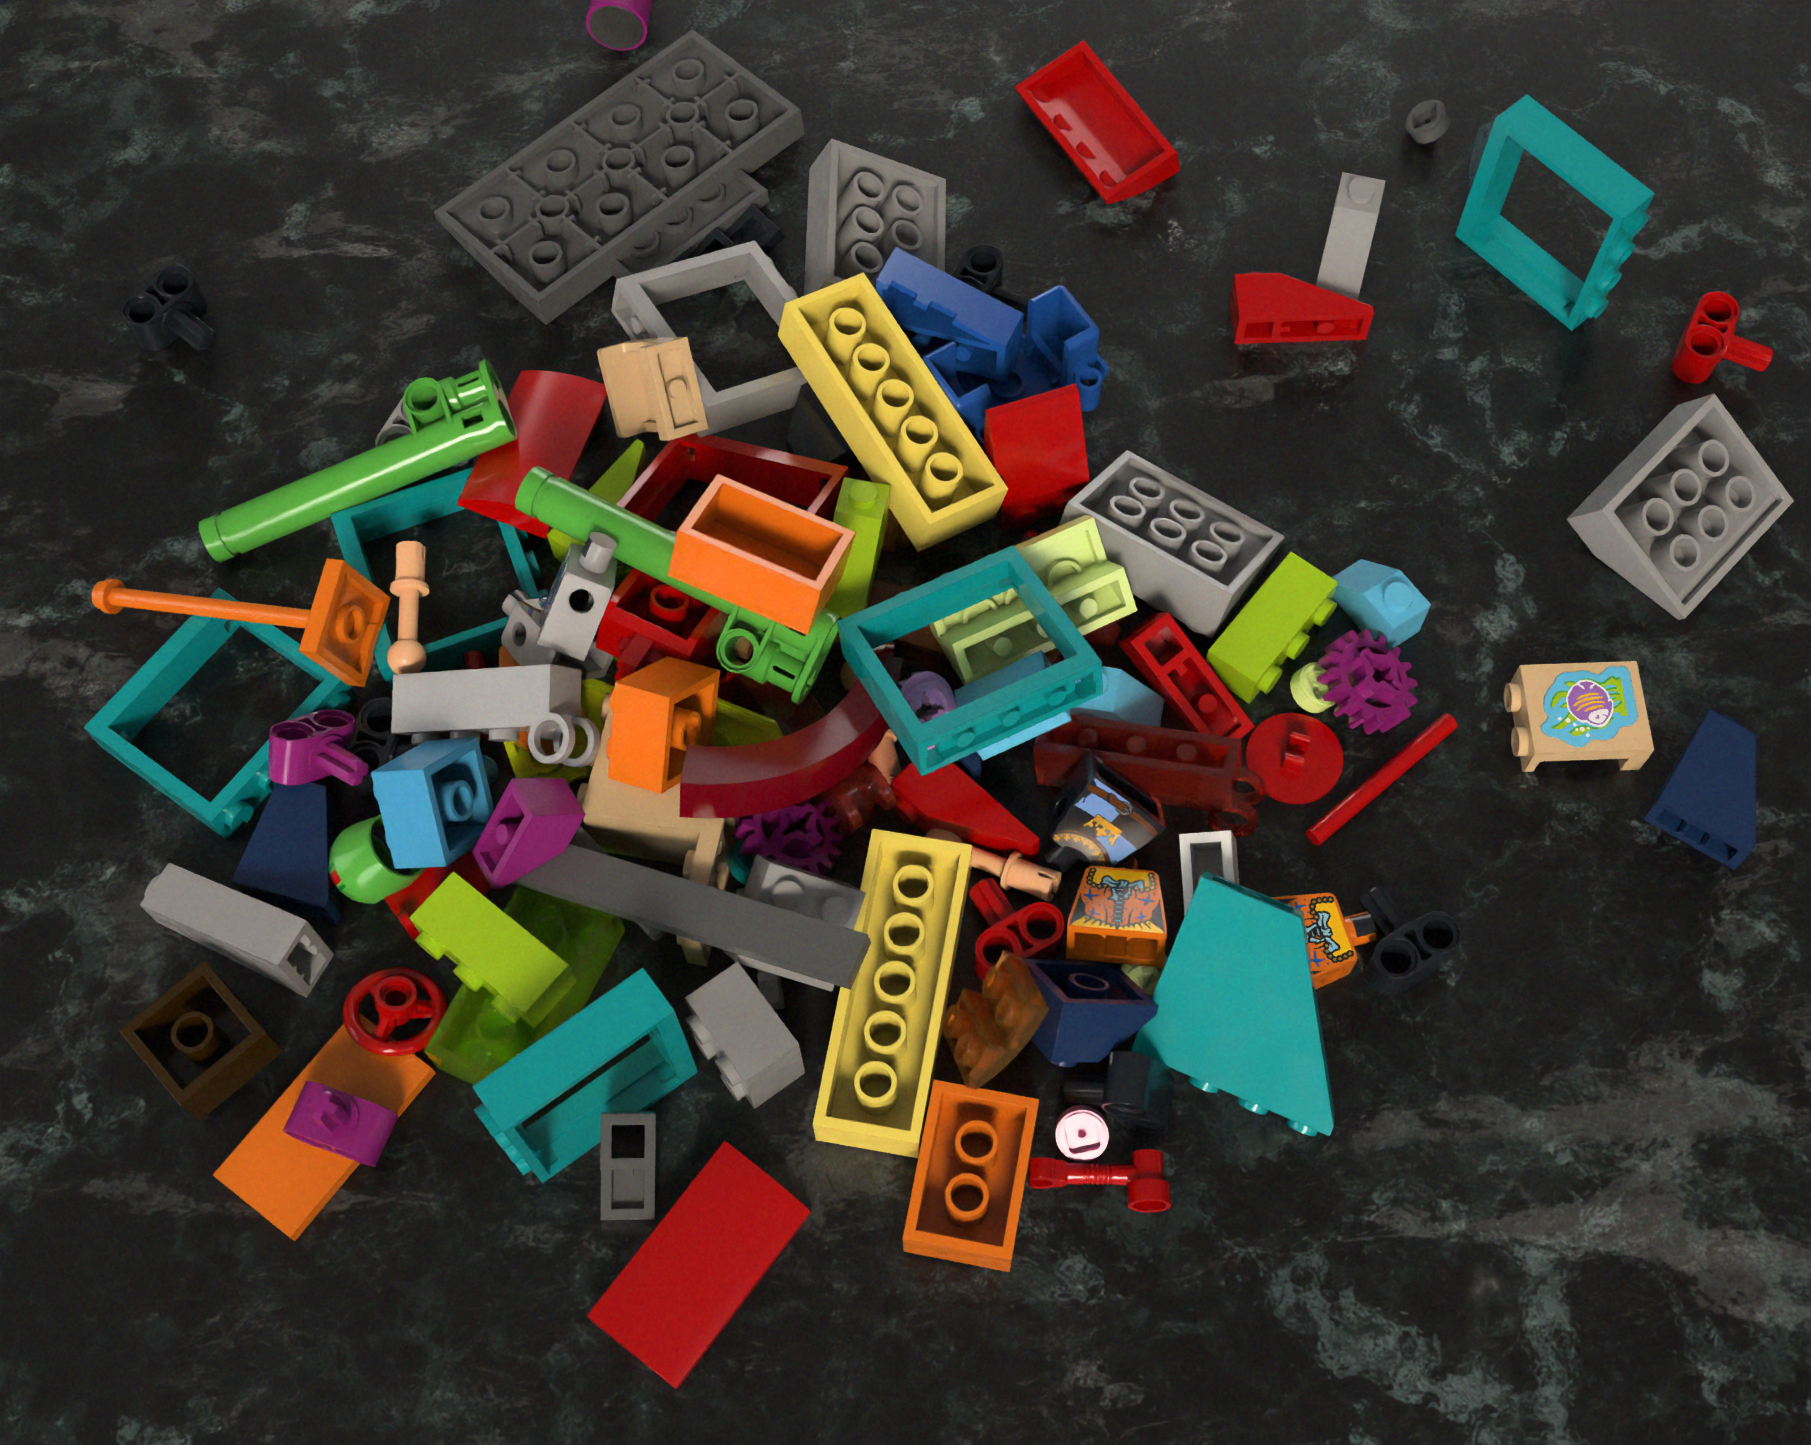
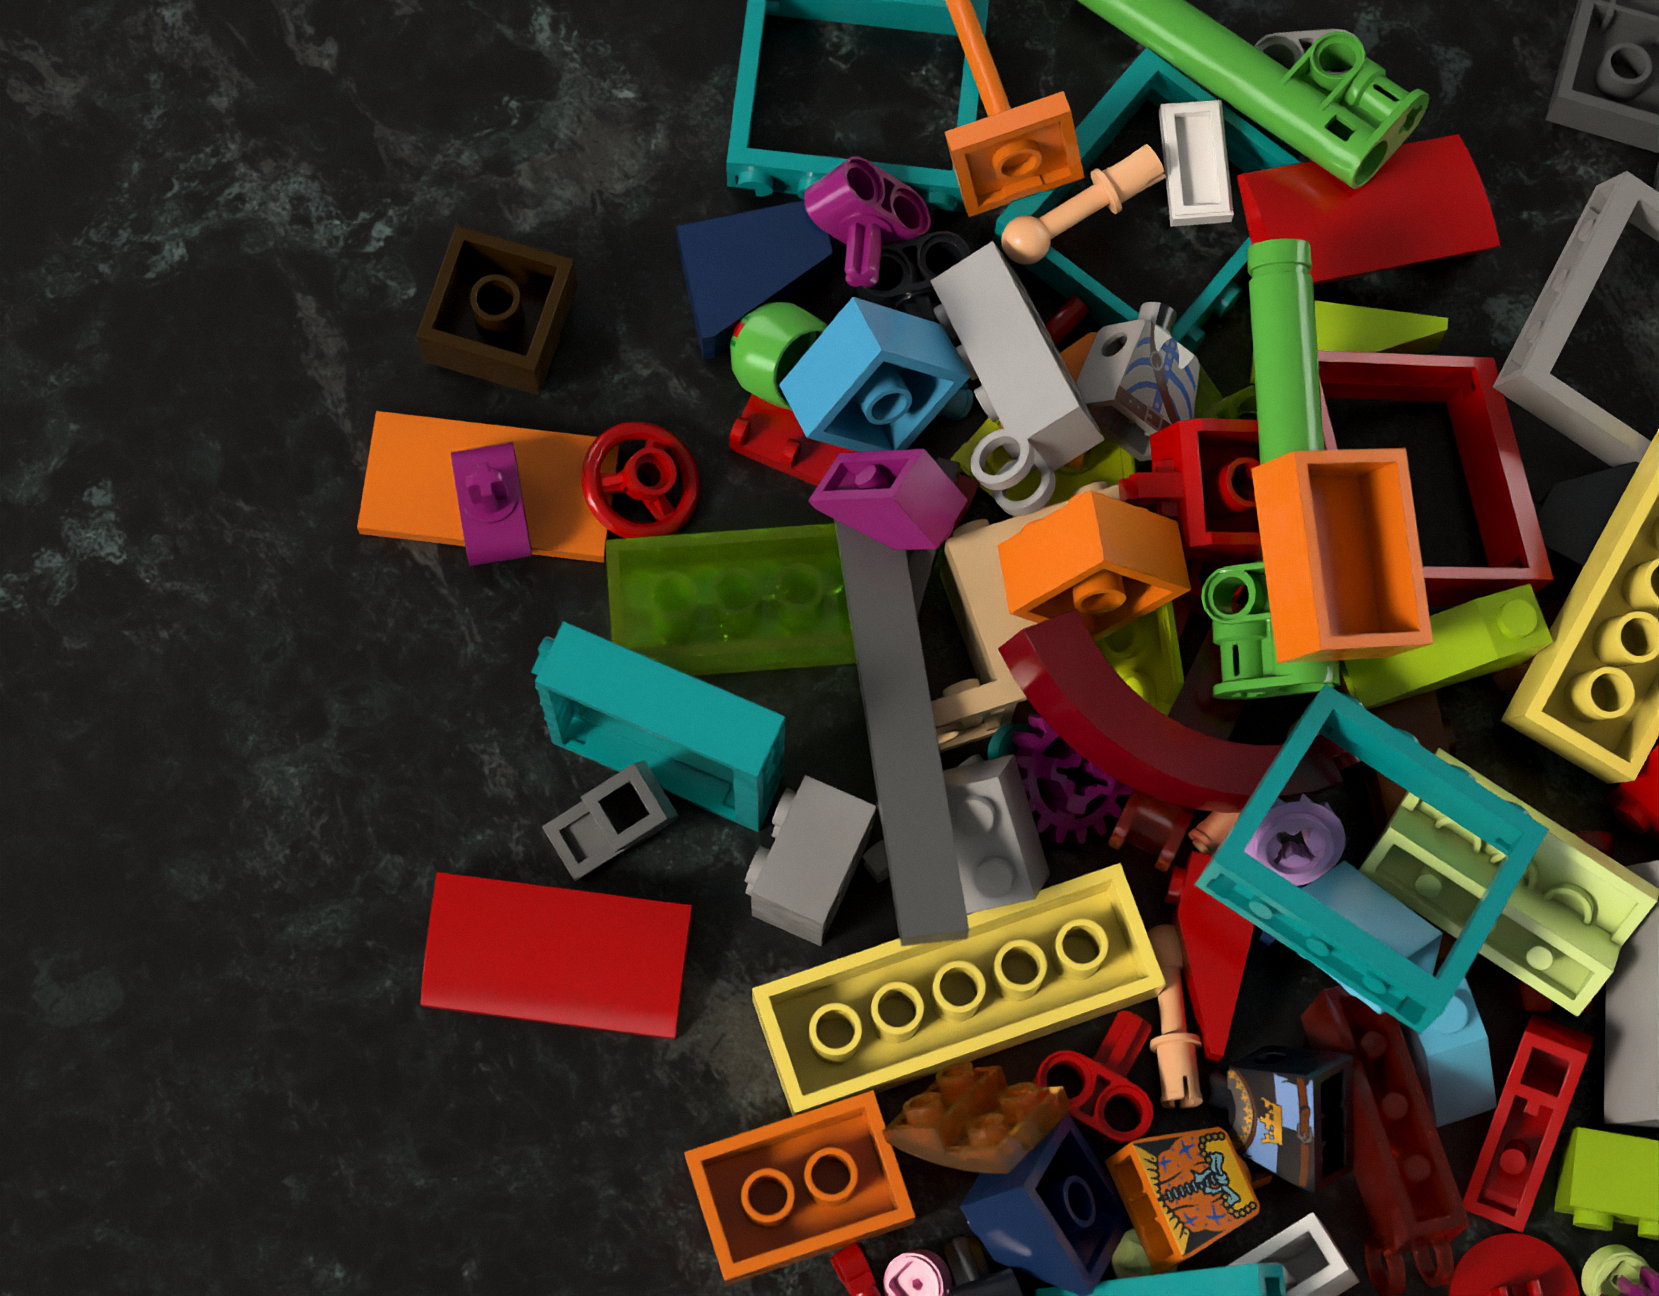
camera: 55 degrees right, 10 degrees up
light grey slope [140,863,334,998] -> none
lime brick [409,871,577,1029] -> none
light grey torso [537,532,618,661] -> none
tan panel [597,337,709,441] -> none
none -> white tile [1159,100,1234,227]

